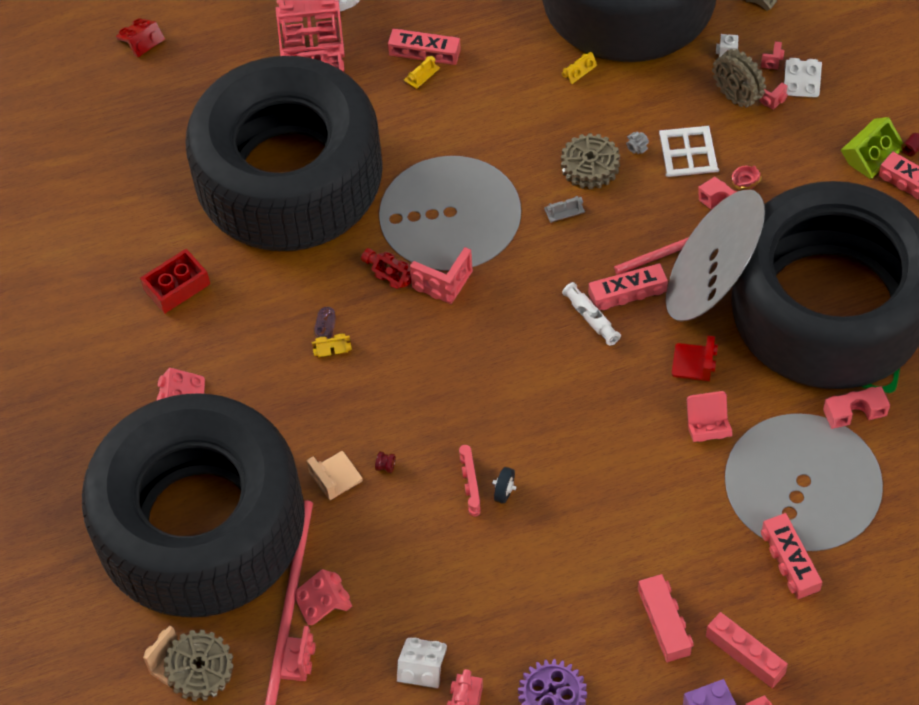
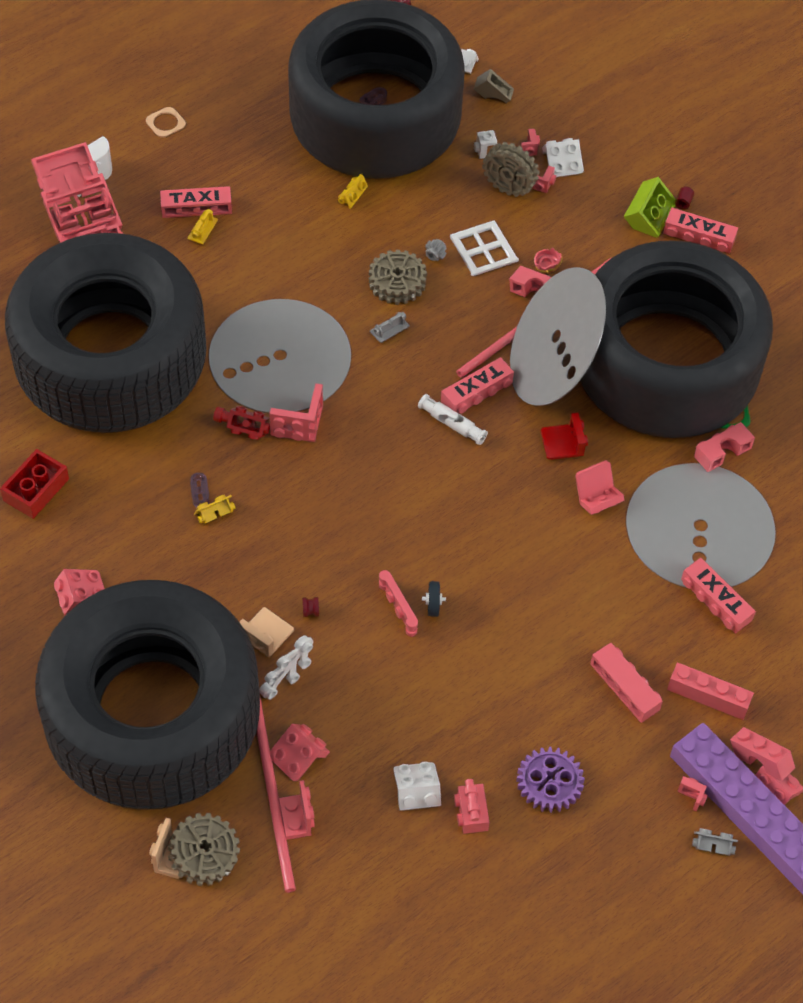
camera: 25 degrees left, 0 degrees up
none -> white plant [259,635,314,699]

